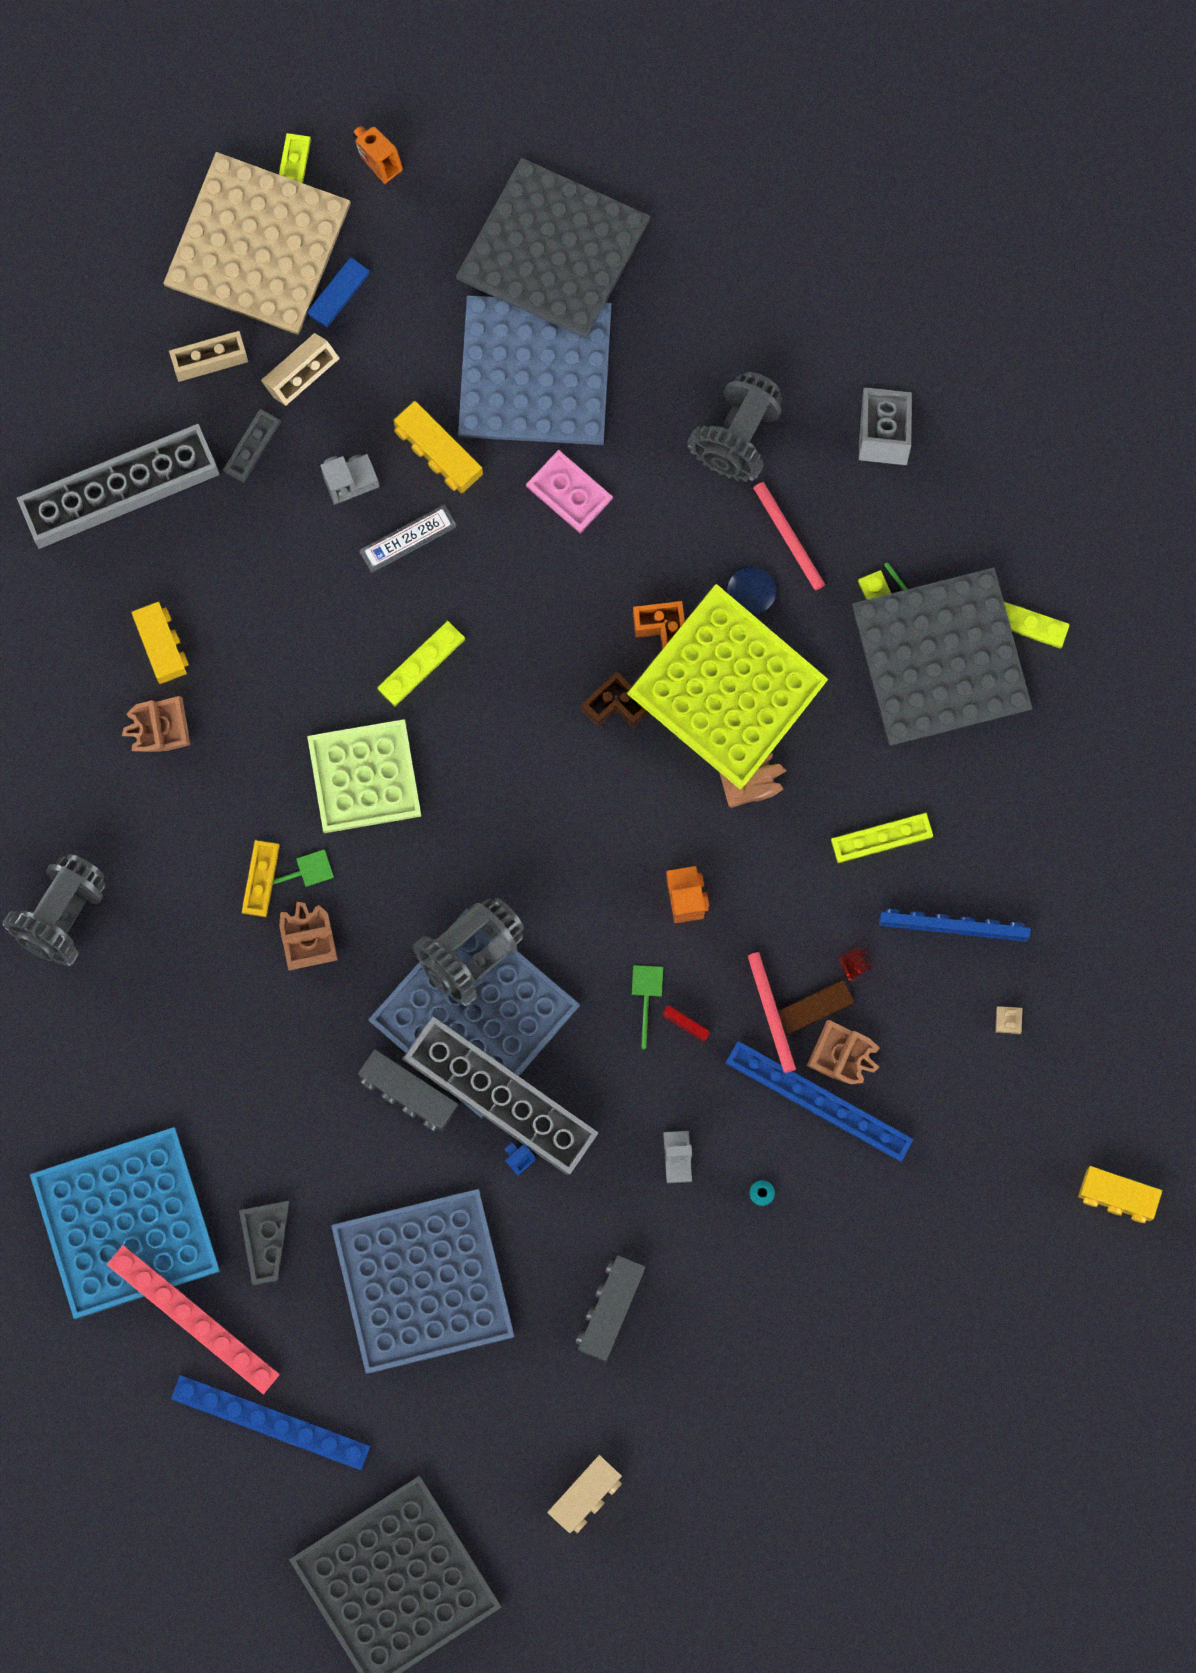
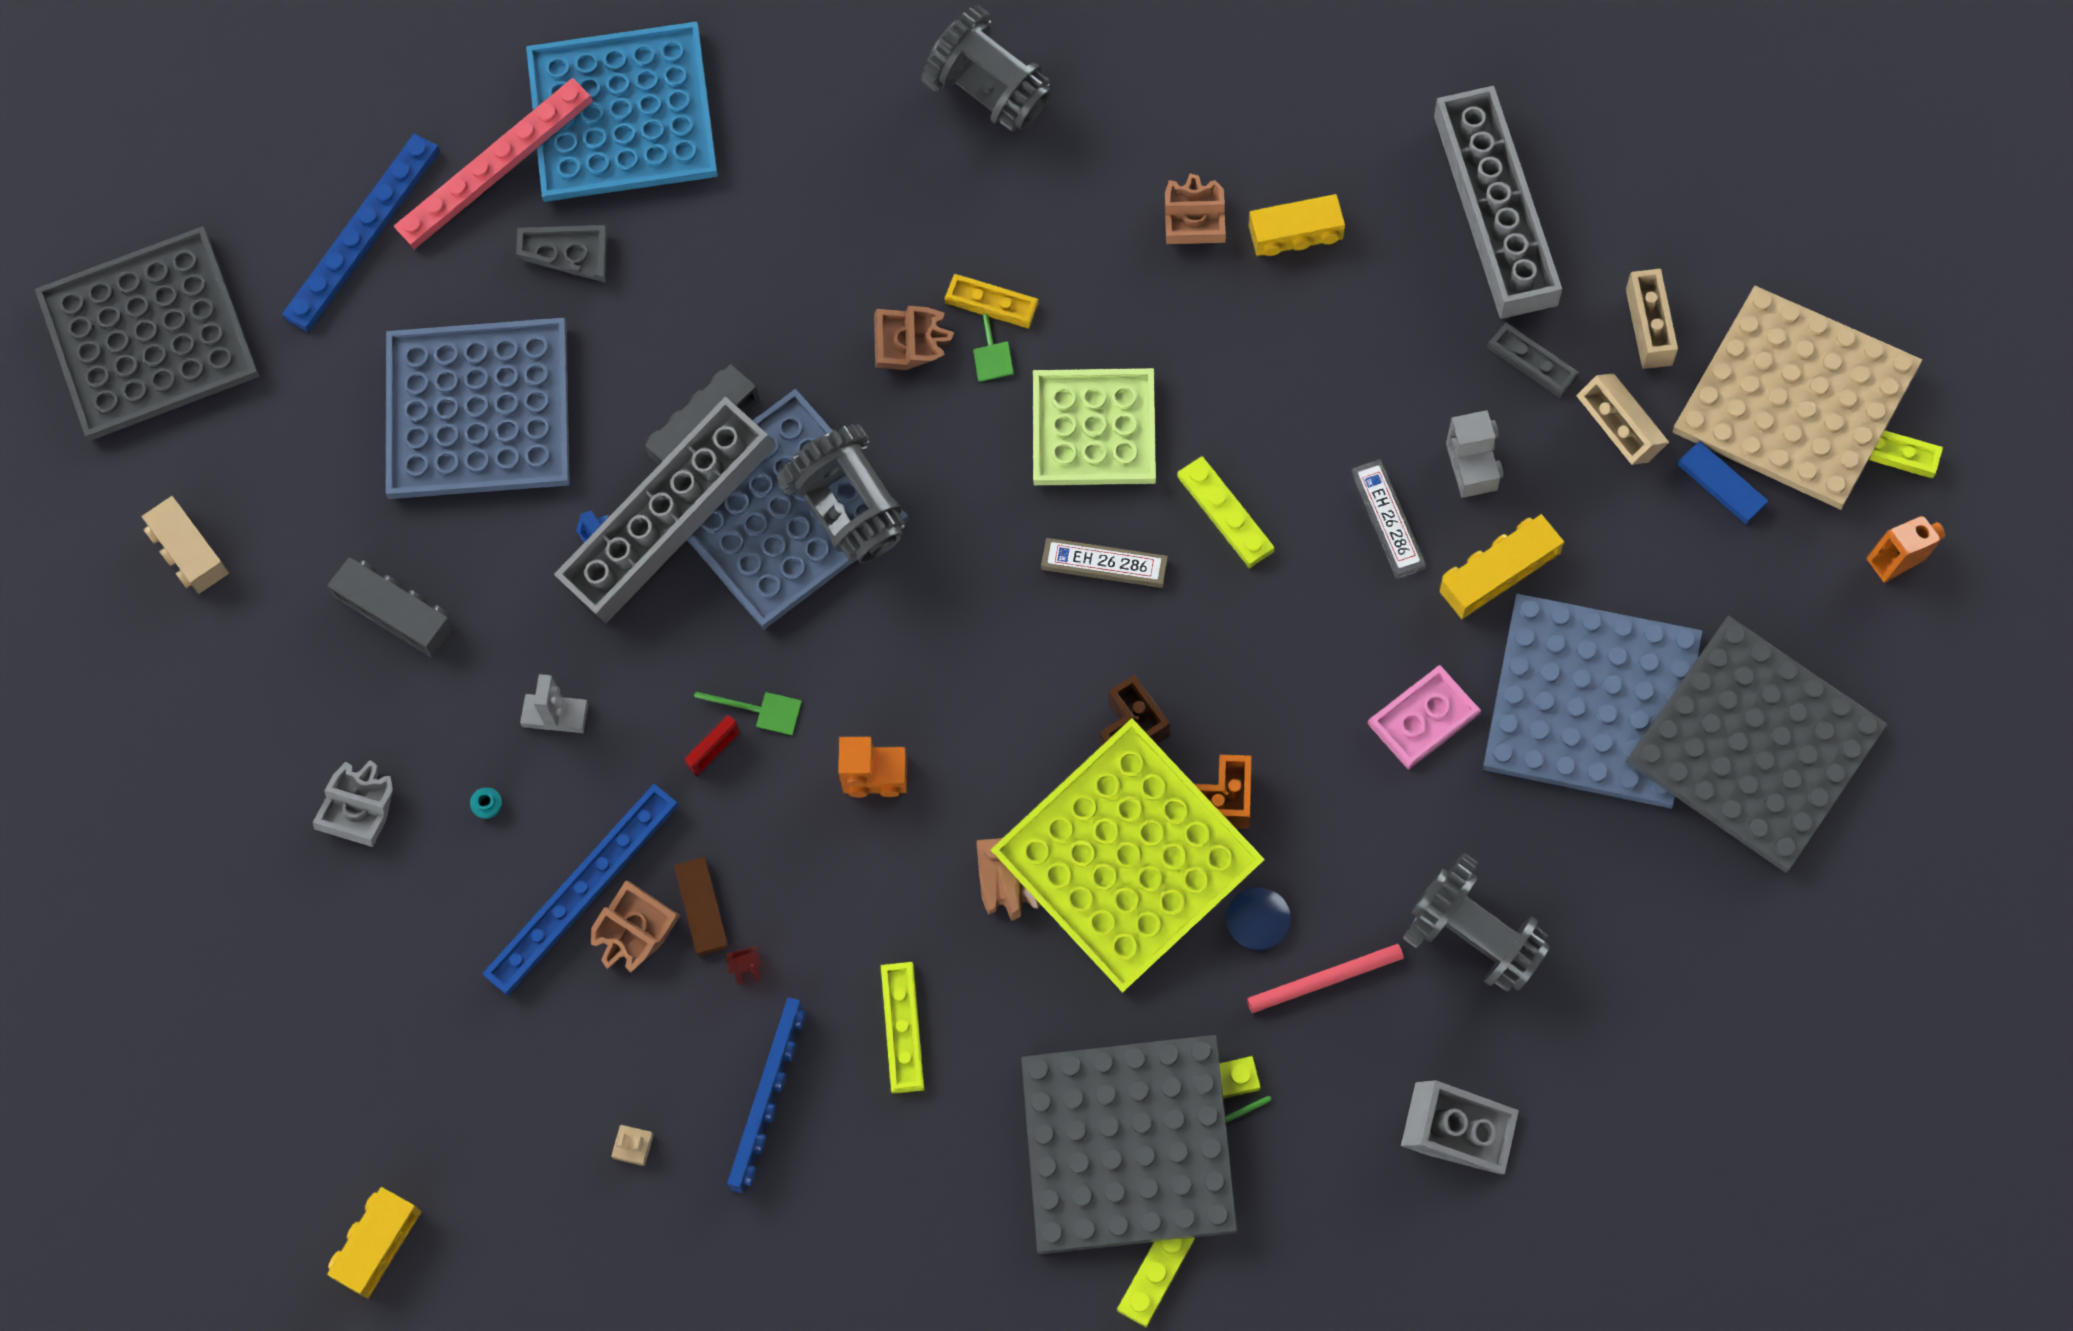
camera: 105 degrees right, 10 degrees down
coral piece [748,952,796,1073] -> none
none -> light grey plate [312,760,393,847]
none -> tile [1041,538,1168,588]

